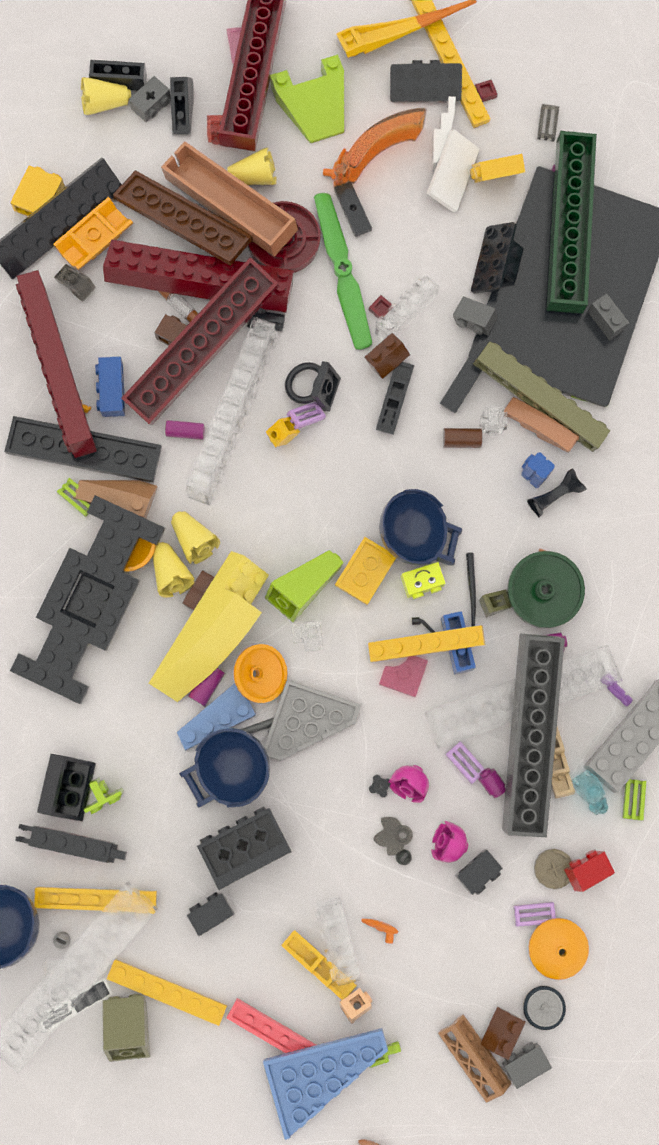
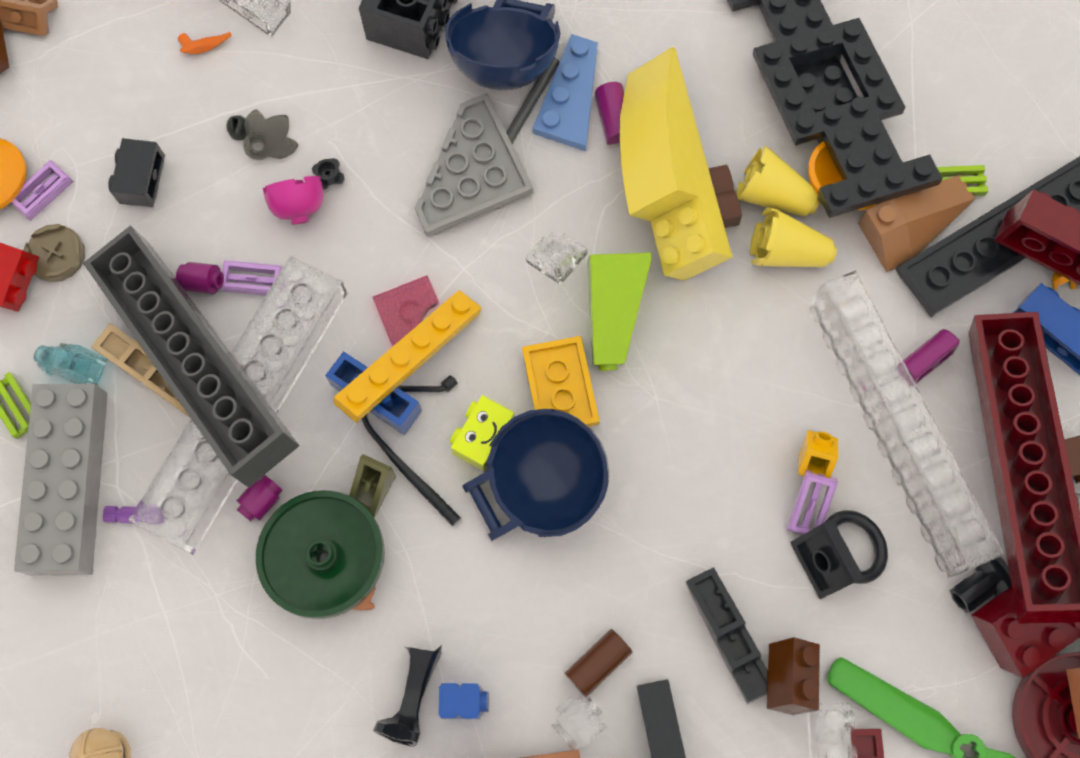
camera: 145 degrees right, 5 degrees down
light orange dish [234,644,287,703] -> none
dark pink cylinder [431,821,468,863] -> none

